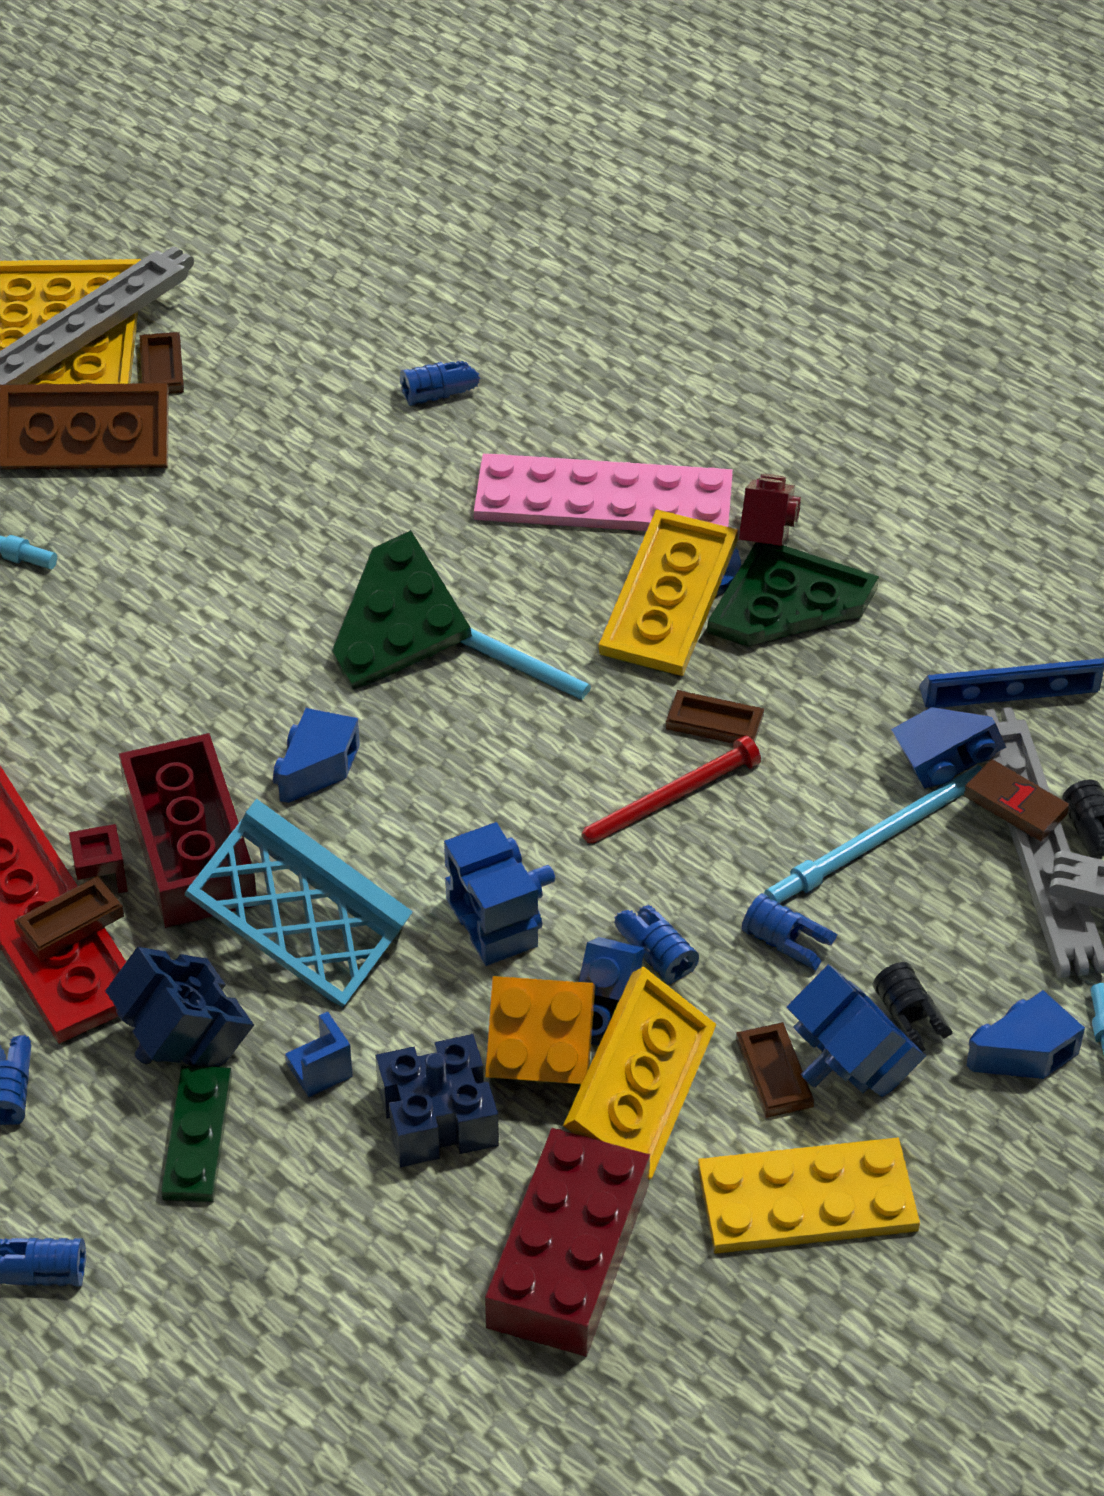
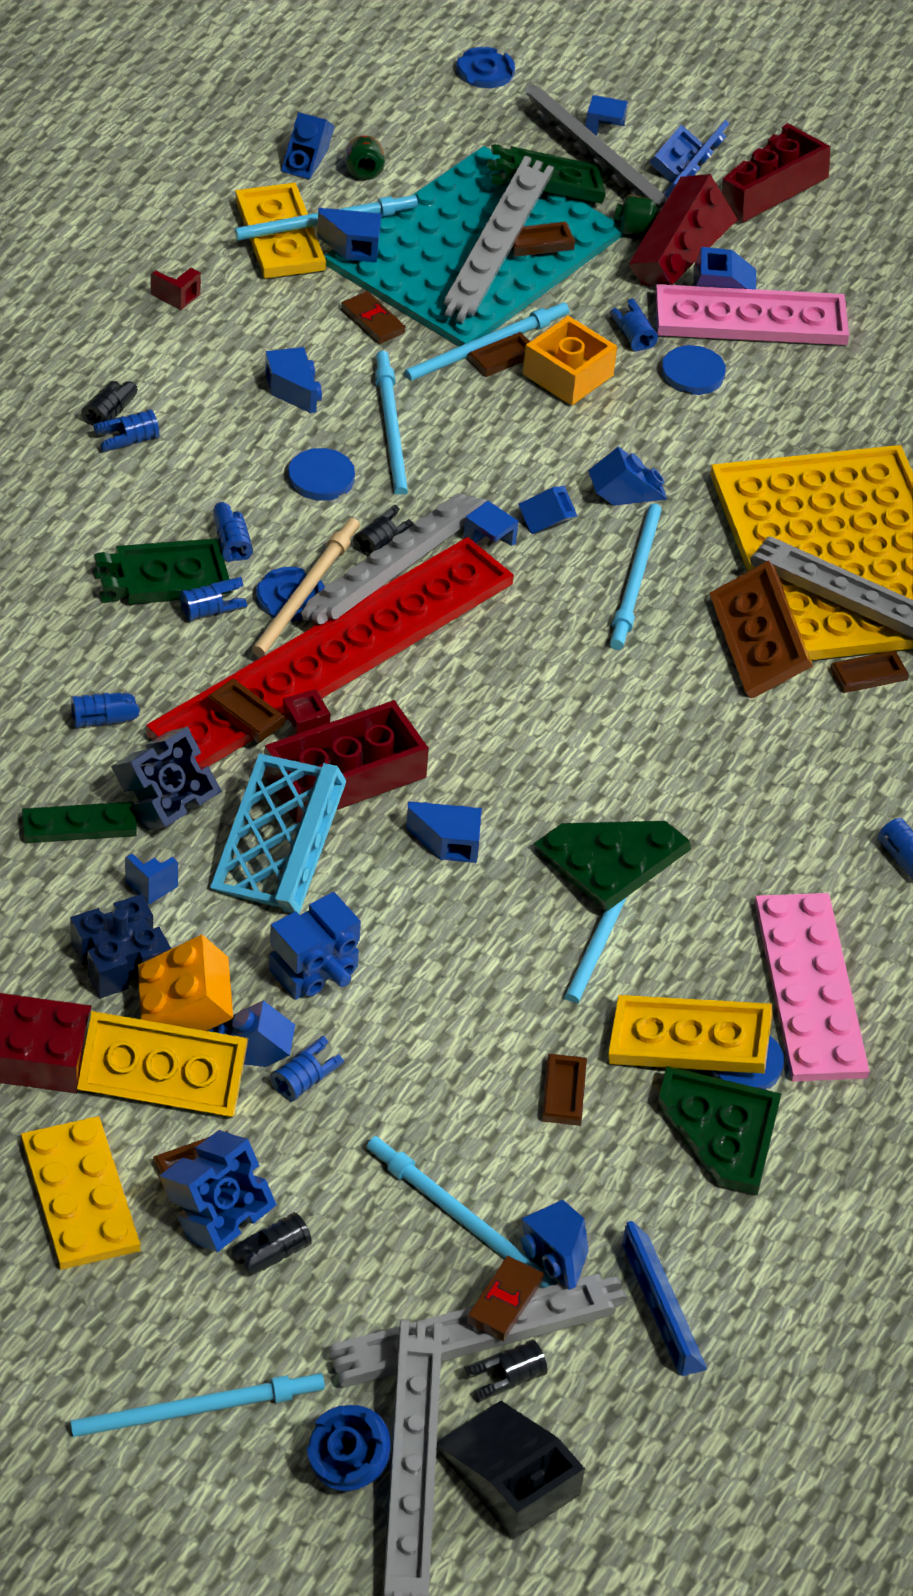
camera: 75 degrees right, 0 degrees up
red bar [581,735,761,844] -> none
dark red brick [738,474,801,546] -> none
blue hinge [742,893,838,971] -> none
blue slope [966,990,1085,1079] -> none

